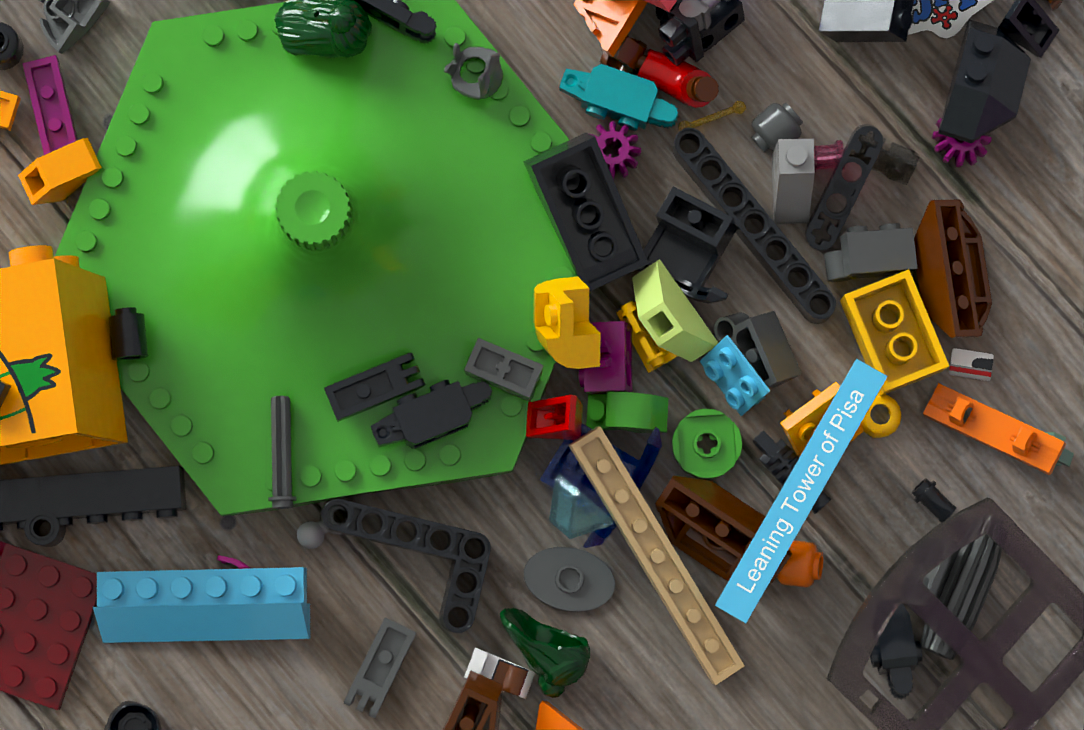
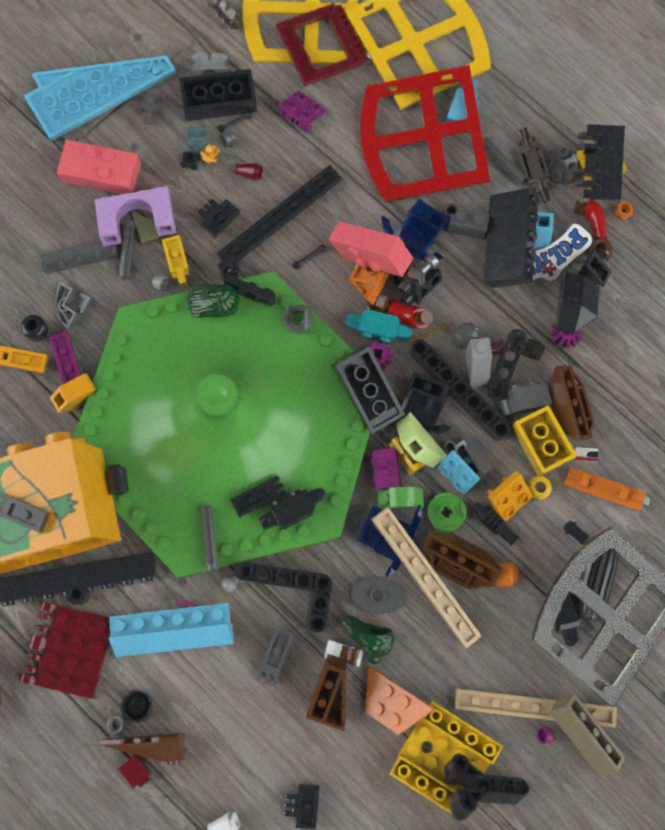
camera: 10 degrees left, 5 degrees down
dark grey hinge [464,338,544,402] -> none
red slope [526,395,583,440] -> none
yellow brick [534,276,601,369] -> none
clear light blue slope [549,474,614,539] -> none
medium azure tile [714,359,888,624] -> none

